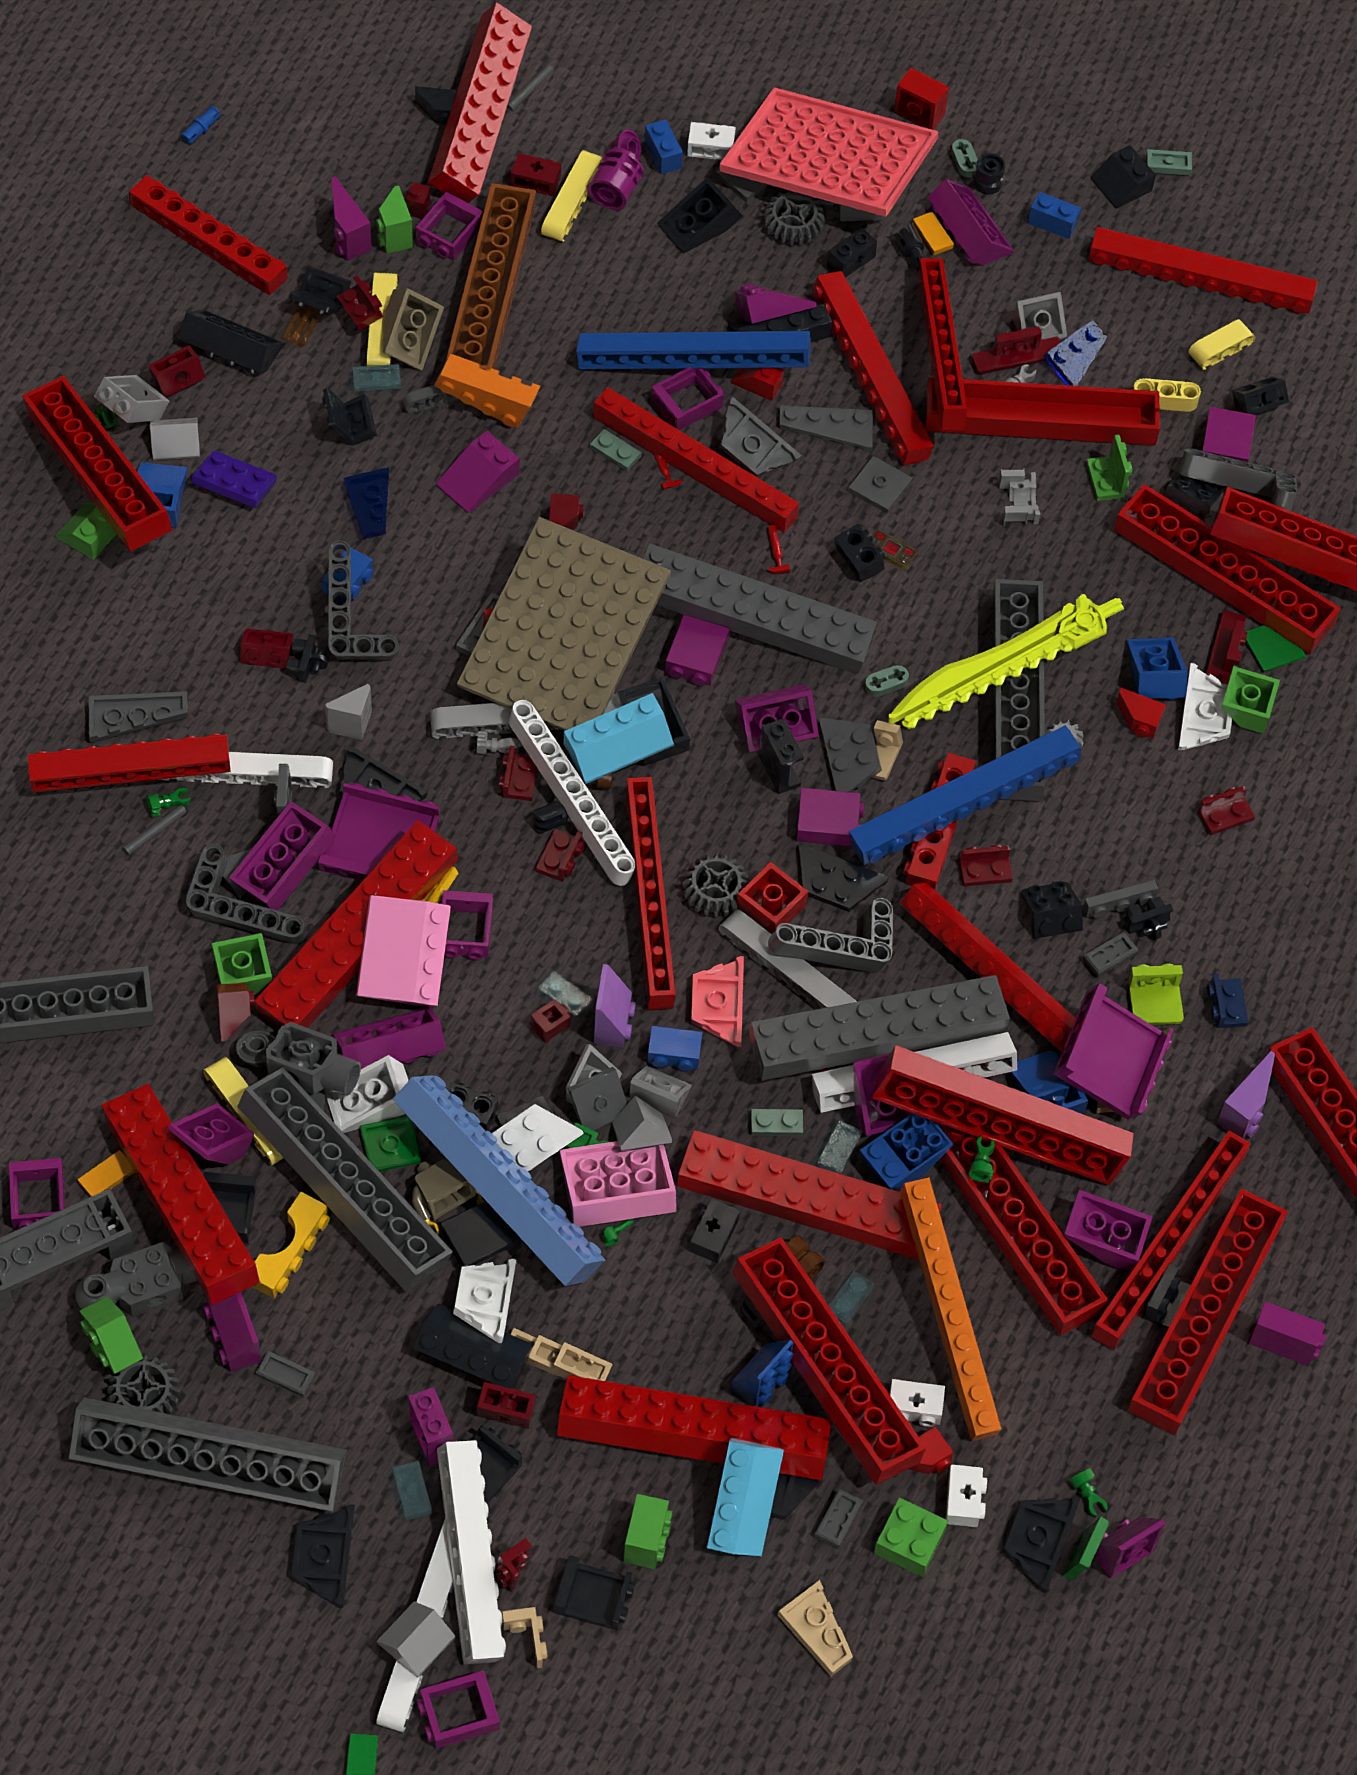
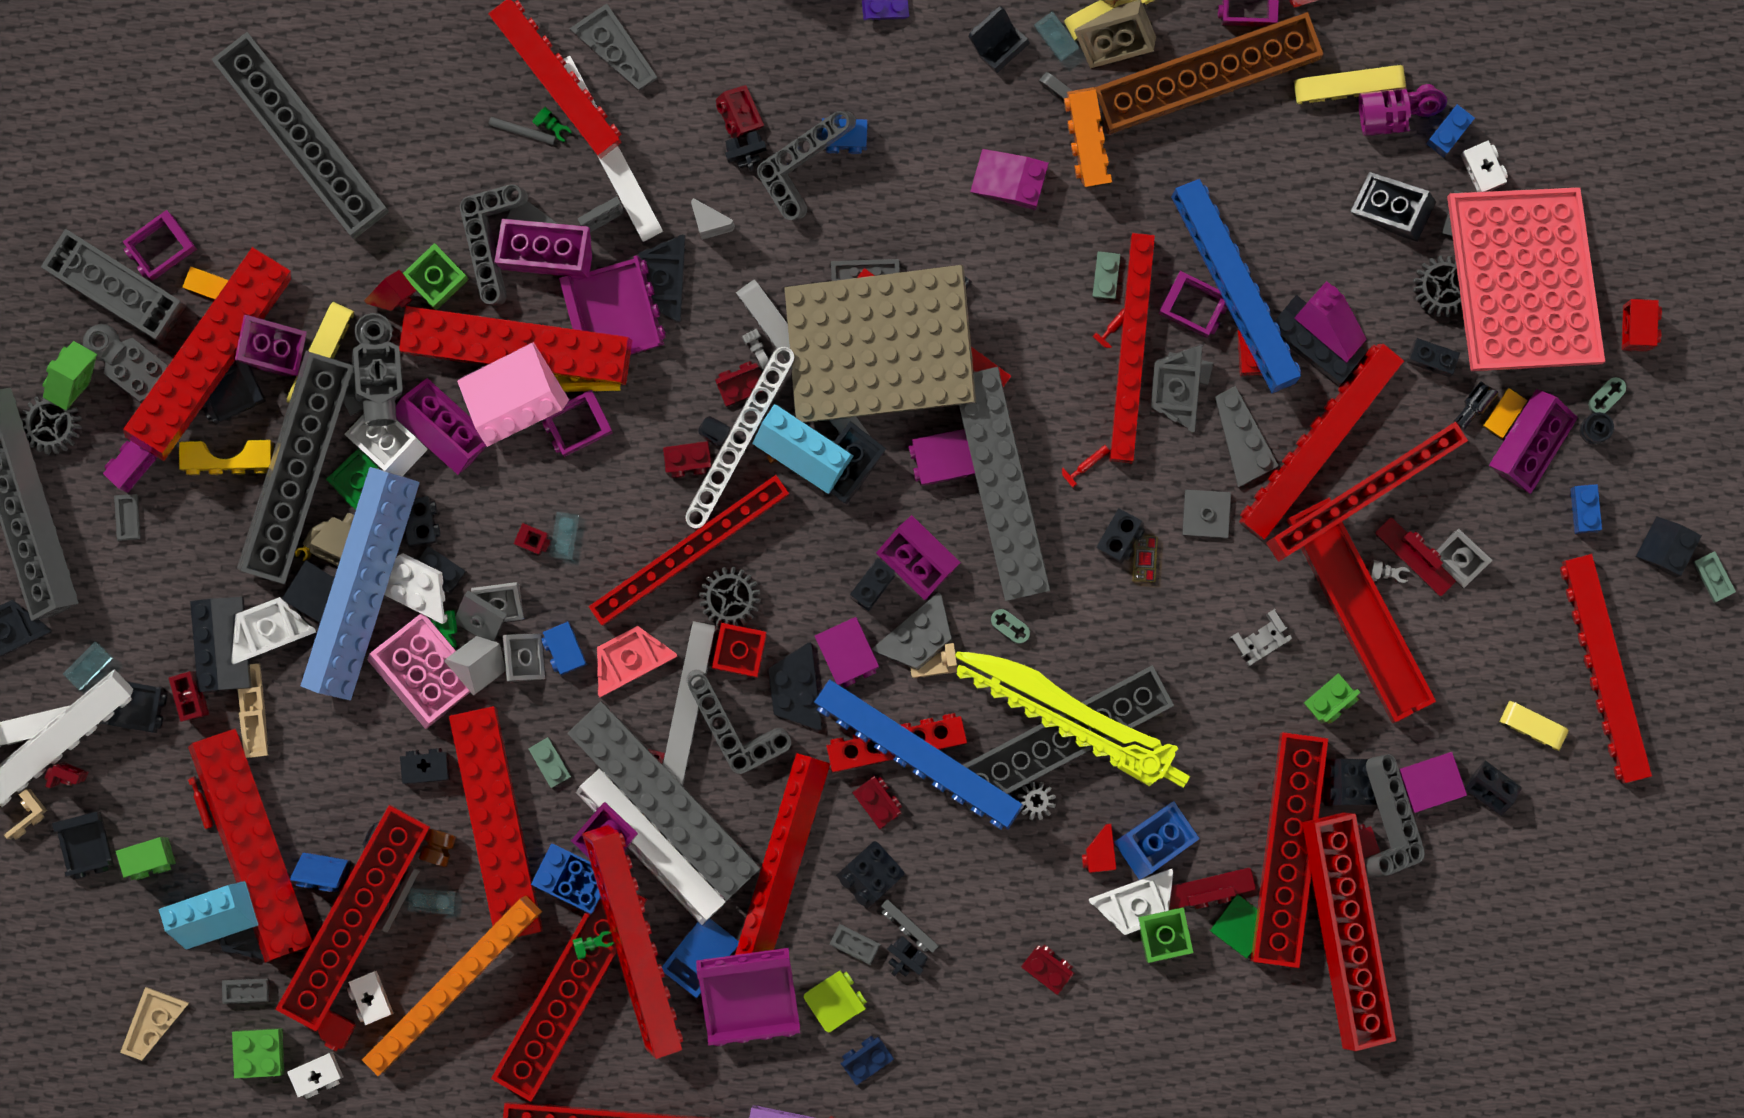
camera: 70 degrees right, 25 degrees up
clear blue wing [344,467,389,539] -> none
magenta window [408,1387,453,1466] -> none
dark red brick [511,153,562,197] -> none
dark red slope [549,494,584,530] -> none
medium lavender slope [594,964,636,1048] -> none
green hand [602,1219,634,1247] -> none
clear light blue plate [817,1120,862,1174] -> none
clear blue wing [1044,320,1107,386] -> none
magenta slope [1064,1190,1152,1273] -> none
light yellow beam [1133,378,1201,412] -> none
none -> red piece [188,776,213,829]

